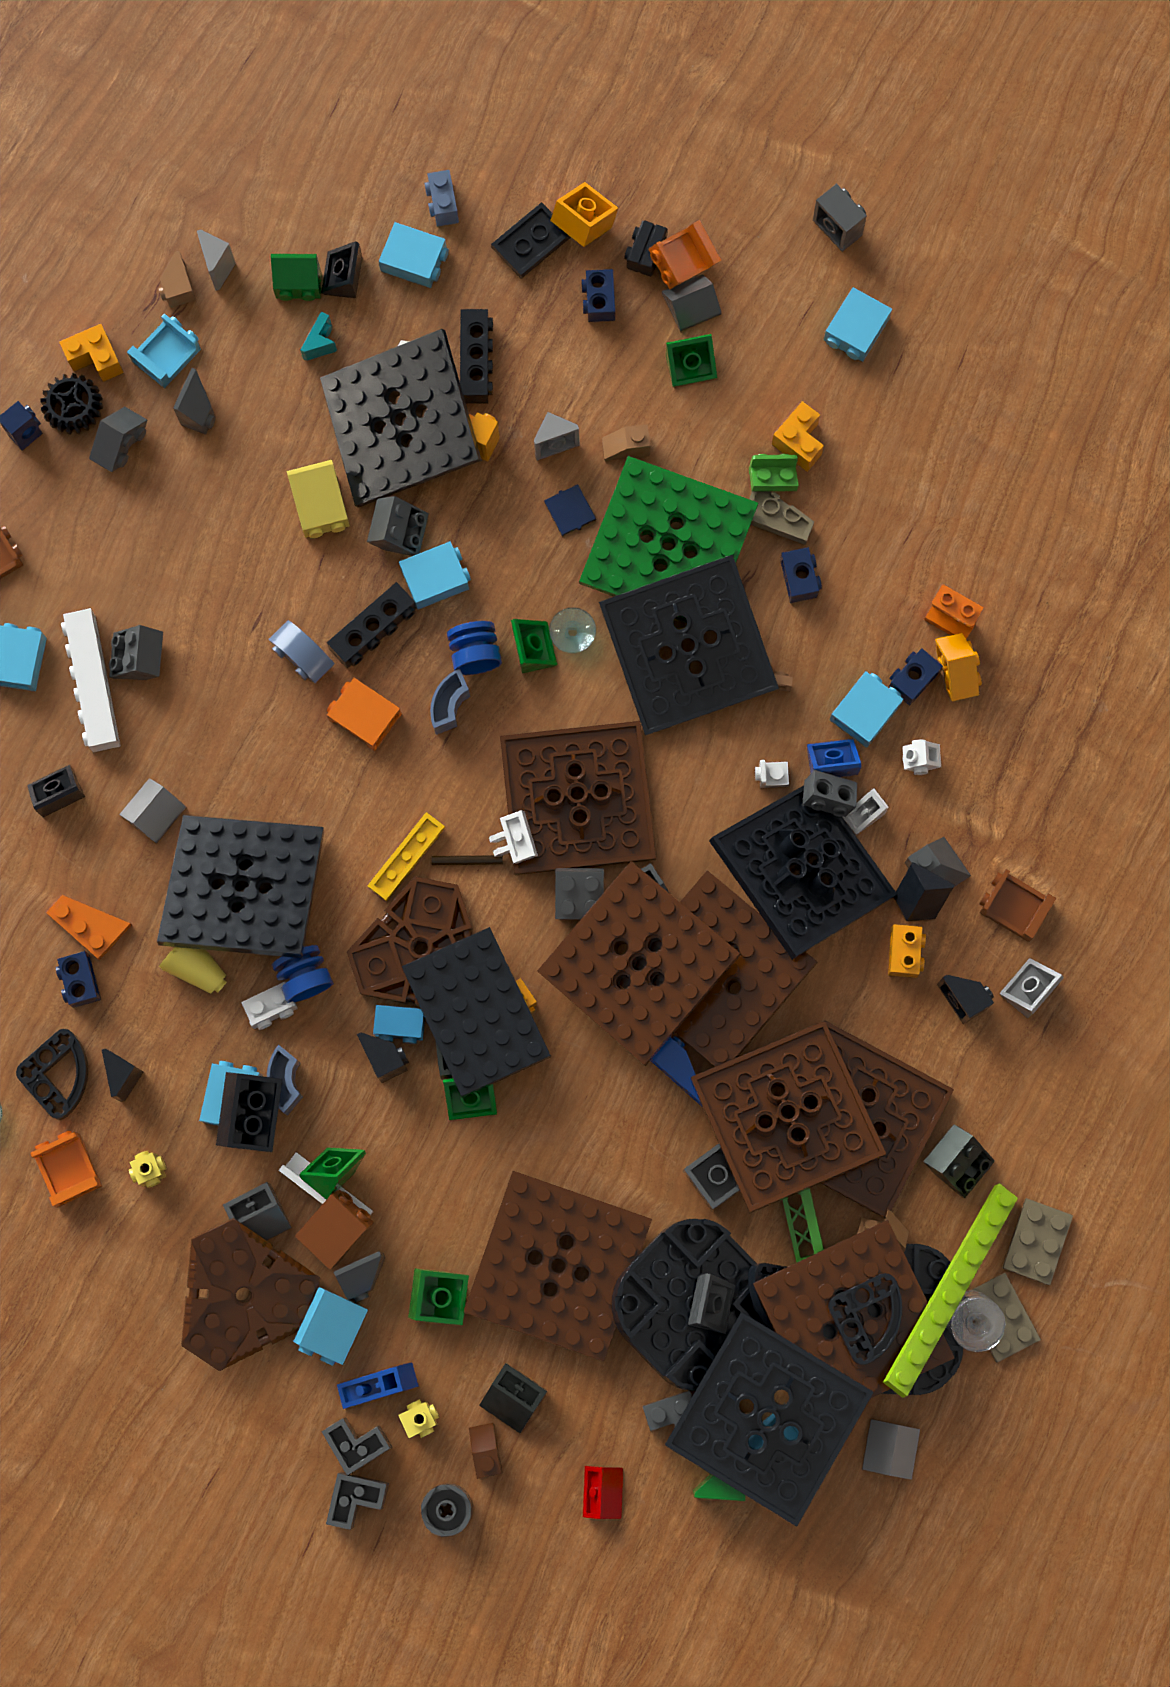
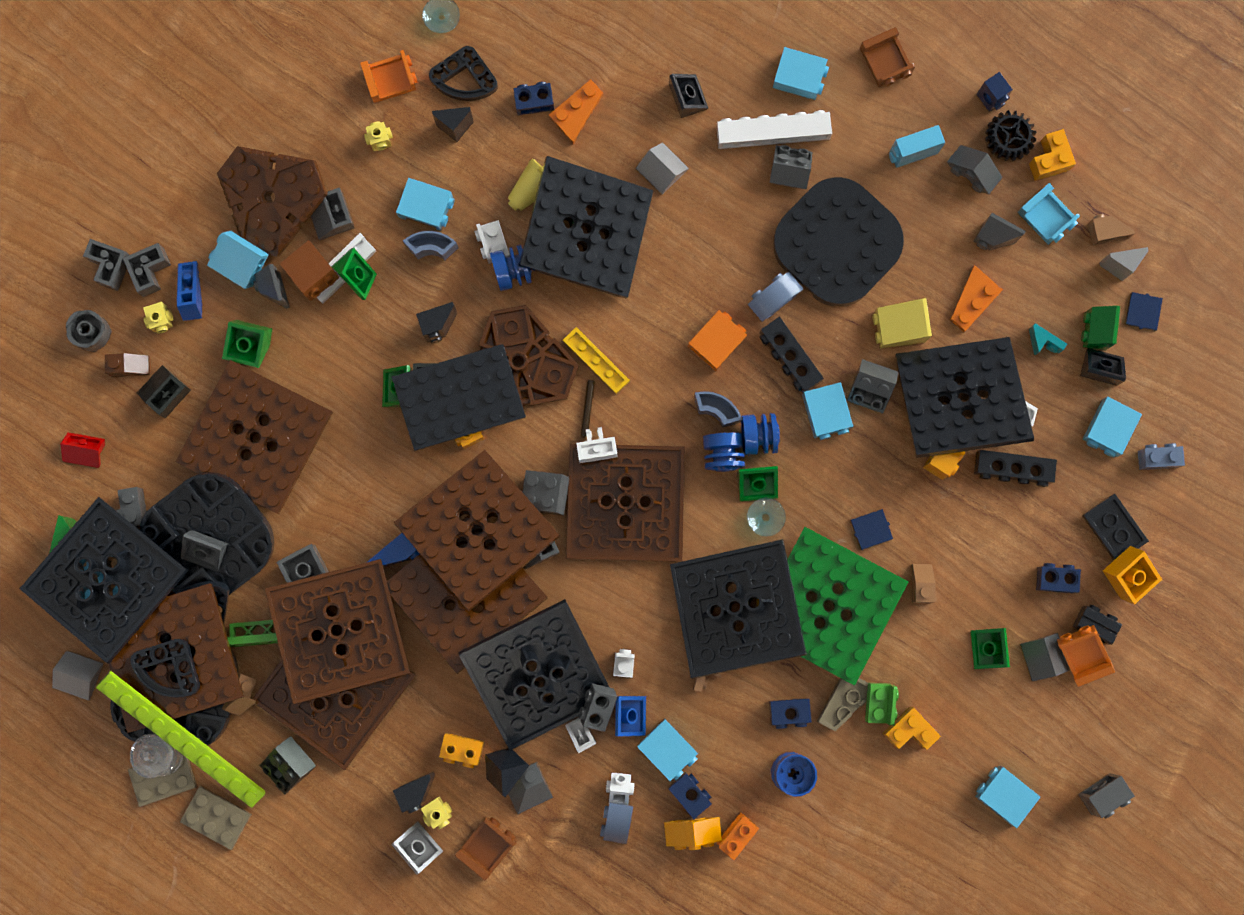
camera: 95 degrees right, 5 degrees up
black slope [216,1072,282,1152] -> none
dark azure brick [373,1005,425,1044] -> none
light grey slope [534,412,580,460] -> none
none -> light yellow brick [421,796,452,829]
none -> sand blue brick [600,802,633,844]
none -> blue wheel [703,433,745,472]
none -> blue wheel [771,752,817,797]
none -> black plate [773,177,904,306]
none -> medium azure brick [889,125,945,168]
none -> orange wing [950,265,1003,332]
none -> dark blue piece [1125,292,1163,331]

